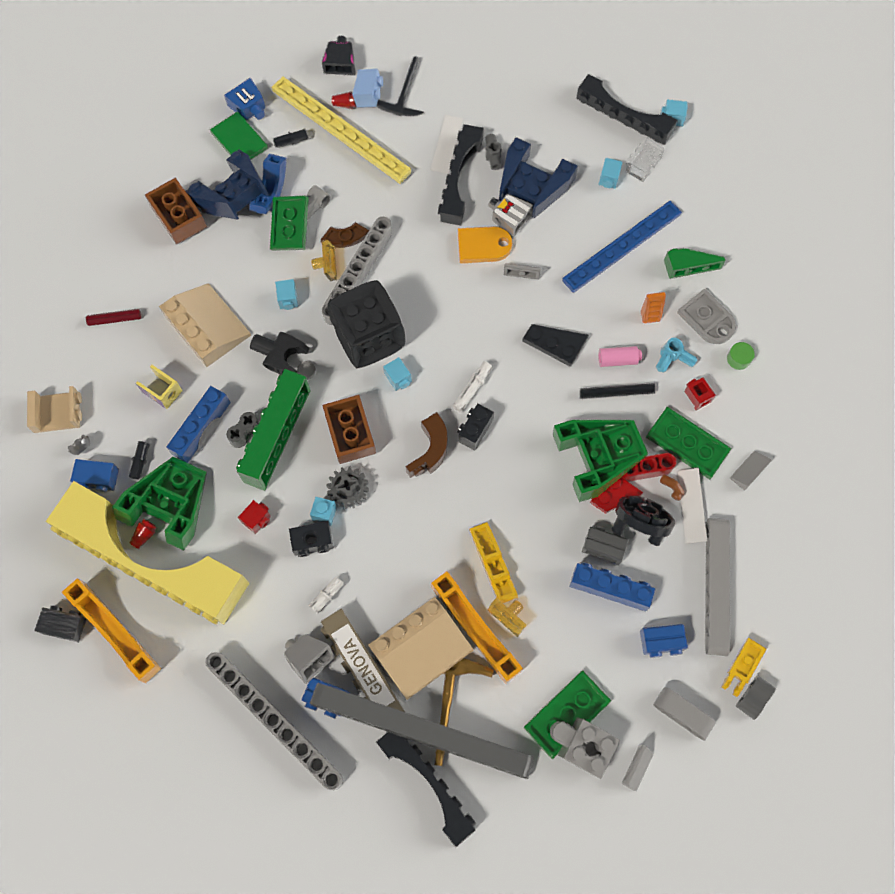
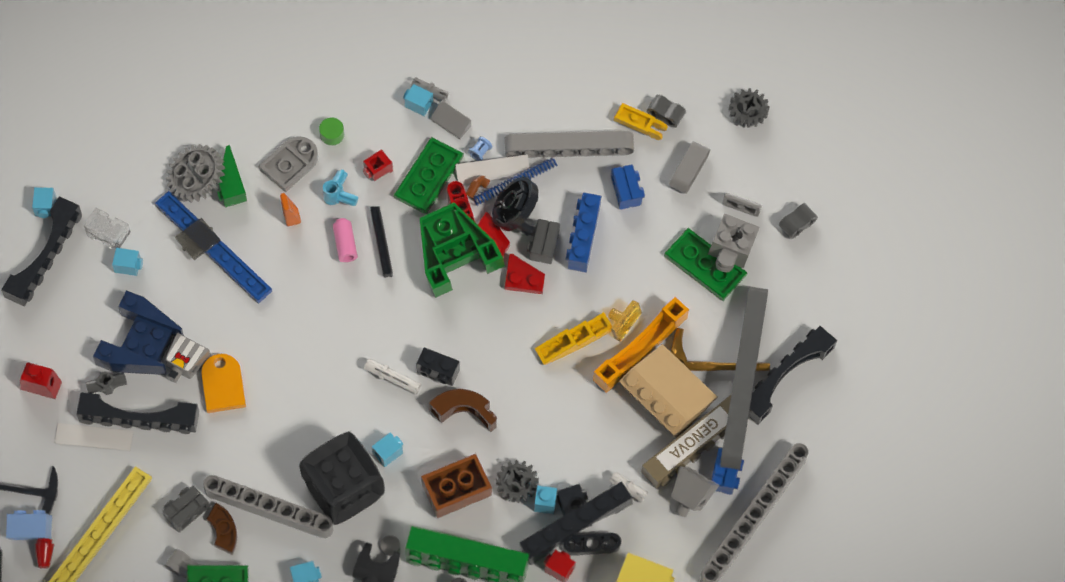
camera: 100 degrees left, 5 degrees down
clear yellow tile [311,240,337,281] -> none
light grey slope [504,263,541,280] -> none
black wing [522,324,589,367] -> none
none -> red torso [20,362,62,399]
none -> dark grey brick [163,486,210,533]
none -> light grey gear [166,144,225,203]
none -> clear smoke piece [175,218,221,260]
none -> medium azure brick [403,84,433,116]
none -> light grey pin [411,77,449,102]
none -> light blue bush [468,136,493,161]
none -> blue piece [474,158,558,206]
none -> red wing [505,253,545,295]
none -> black arch [519,482,633,565]
none -> black beam [563,533,621,556]
none -> dark grey gear [729,88,770,128]
none -> dark grey axle [779,203,818,239]

